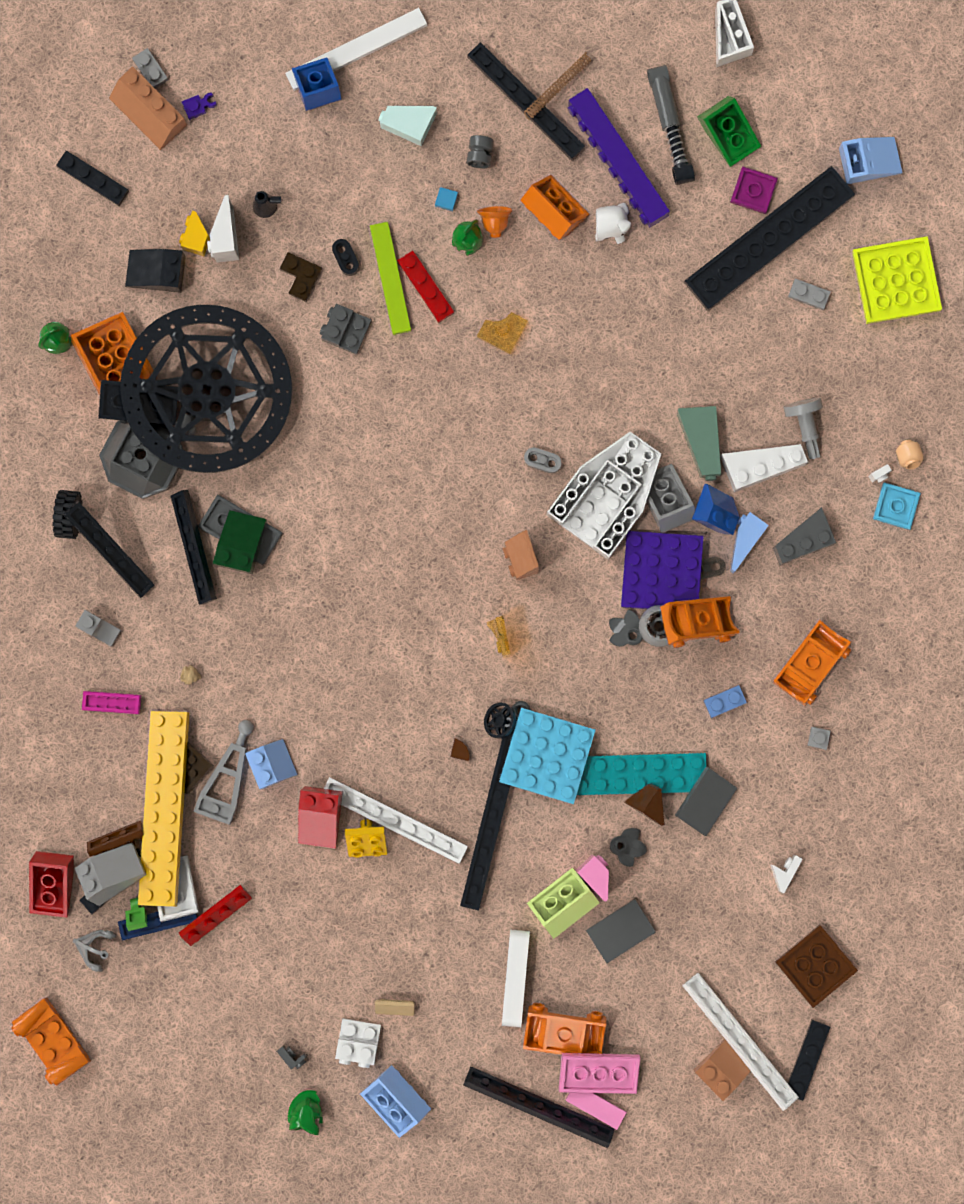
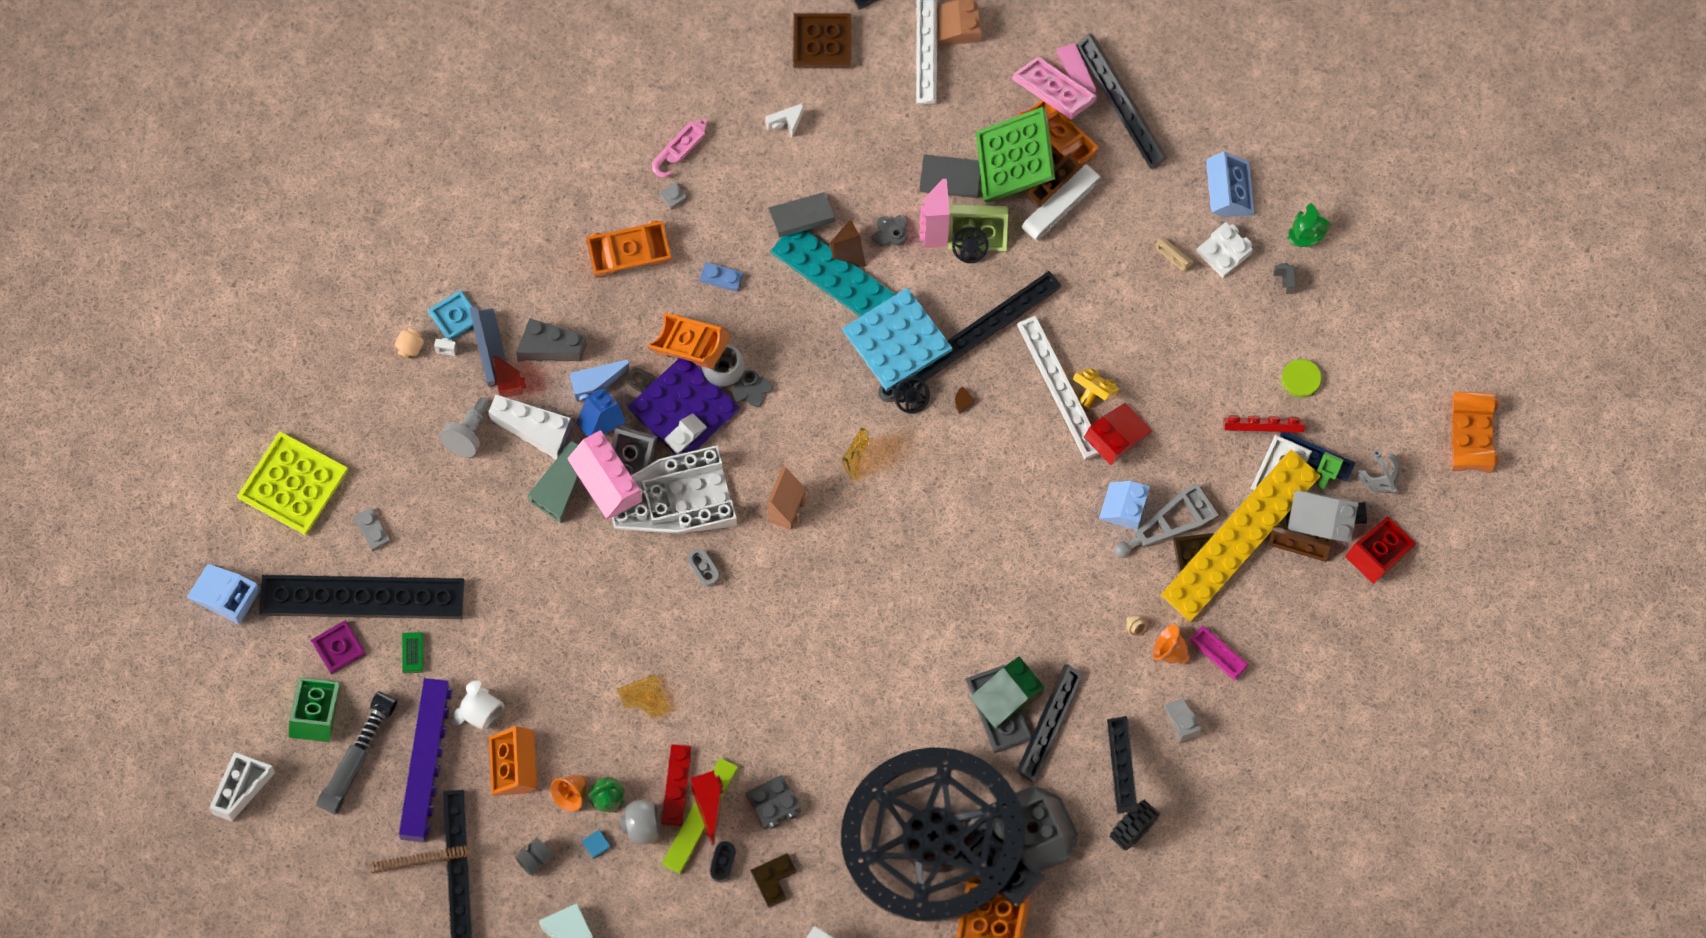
camera: 150 degrees left, 15 degrees down
none -> green tile [402,632,423,674]
none -> sand blue panel [469,306,511,387]
none -> clear red slope [493,355,526,398]
none -> bright pink slope [568,430,642,520]
none -> light grey wheel [621,800,660,845]
none -> bright pink plate [652,119,707,178]
none -> white slope [664,413,707,454]
none -> red slope [690,770,724,846]
none -> black wheel [952,226,989,263]
none -> bright green plate [976,107,1055,203]
none -> reddish brown slope [1024,153,1083,208]
none -> orange hat [1153,624,1190,664]
none -> lime tile [1281,359,1321,398]

